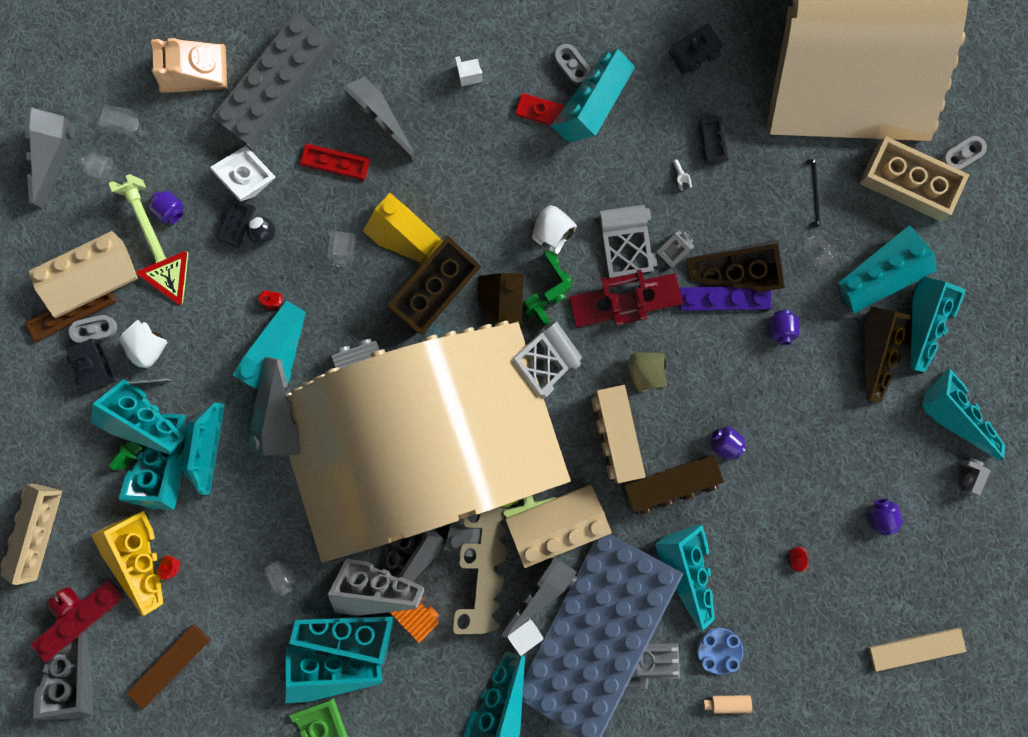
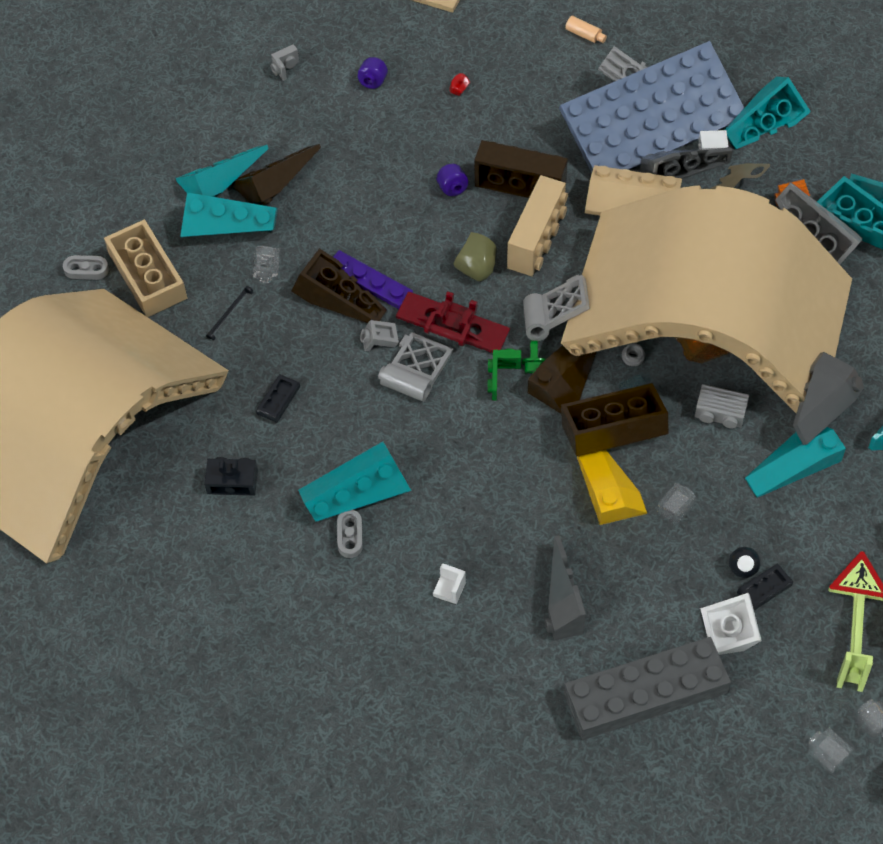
camera: 145 degrees left, 25 degrees down
dark purple head [149,191,184,224] -> none
light nougat piece [151,38,227,93] -> none
red piece [258,290,283,311] -> none
red tile [300,143,370,181] -> none
red plate [516,93,564,126] -> none
white piece [532,205,577,254] -> none
teal wedge [655,525,715,631] -> none
white hand [673,159,692,191] -> none
medium blue dish [697,628,743,675] -> none
dark purple head [769,310,800,346] -> none
teal wedge [922,369,1005,461] -> none

